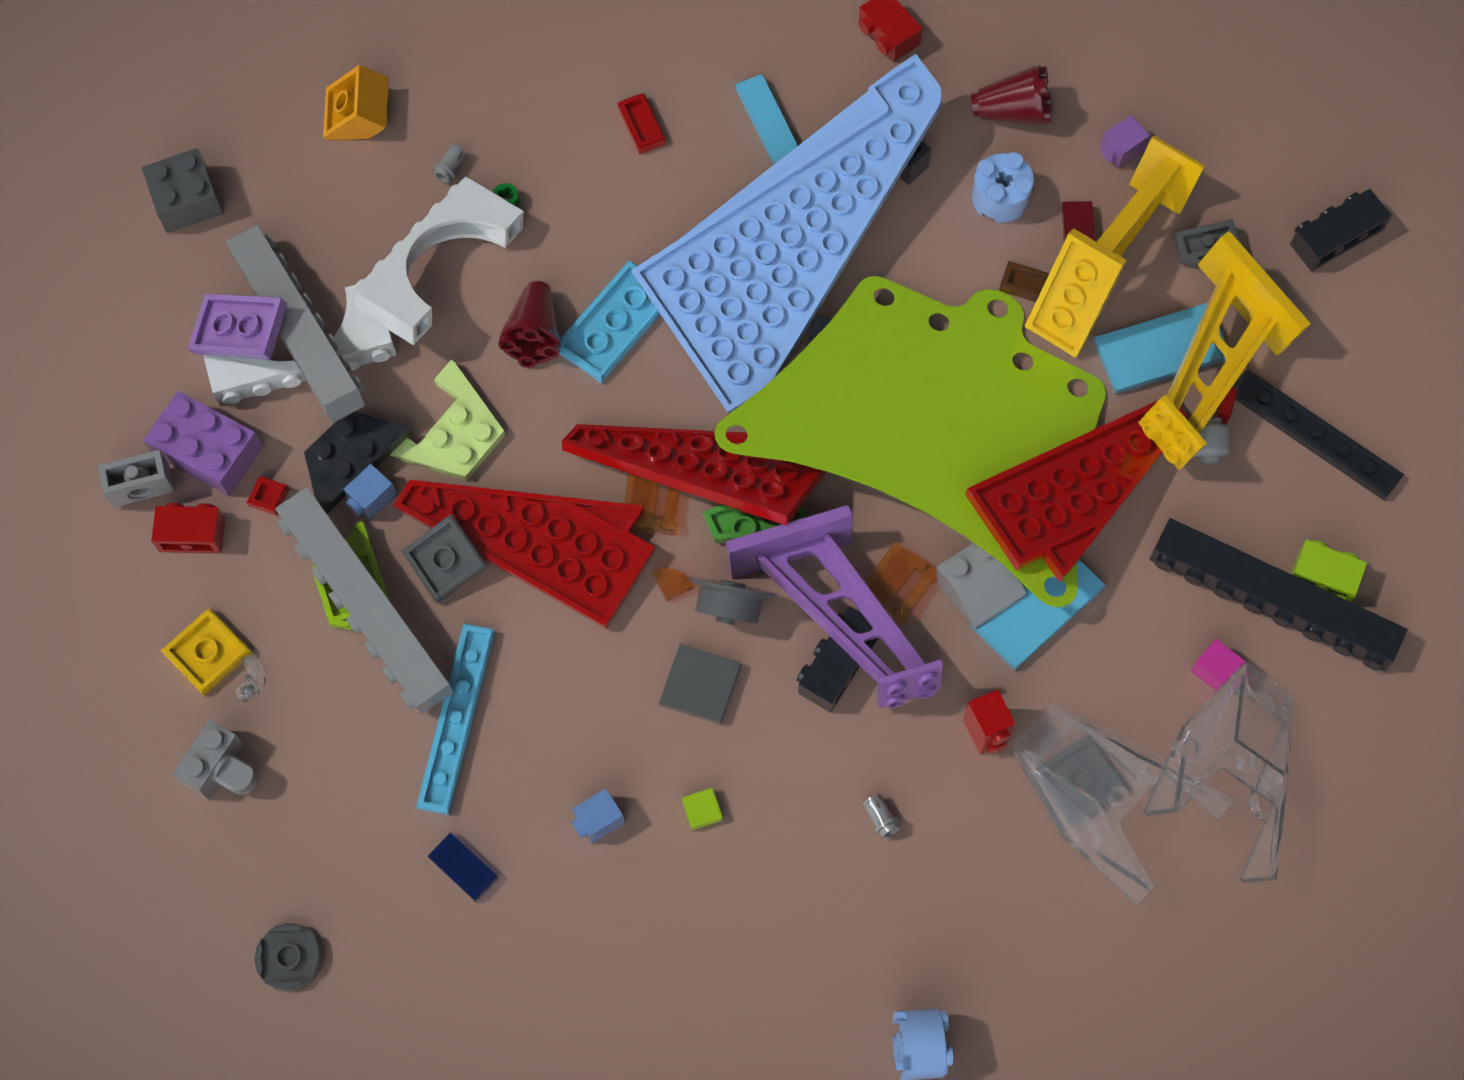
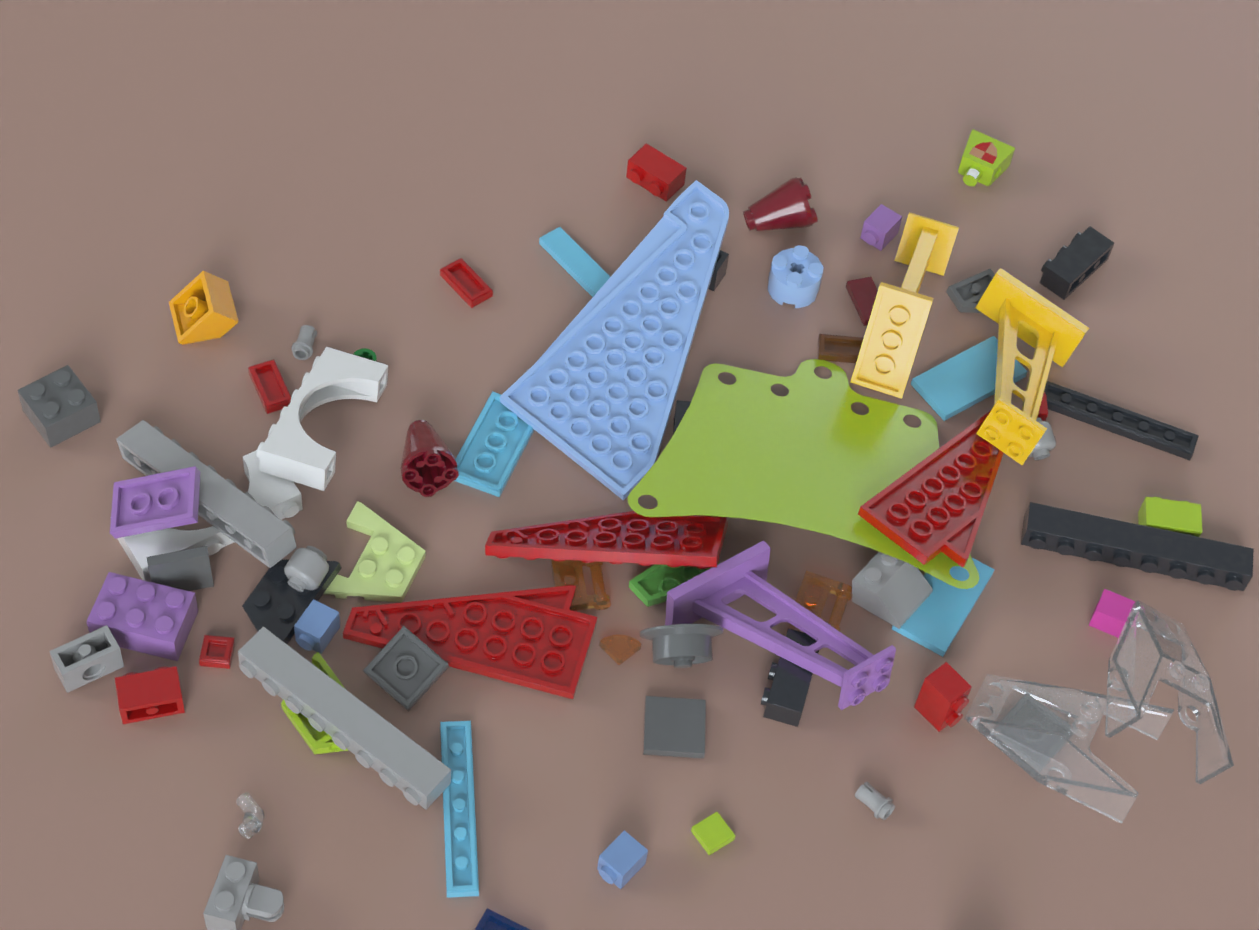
camera: 25 degrees left, 15 degrees down
yellow tile [160,608,253,696] -> none
none -> dark grey tile [146,546,214,591]
none -> red tile [248,359,291,414]
none -> light grey head [284,546,329,592]
none -> lime torso [958,129,1015,187]

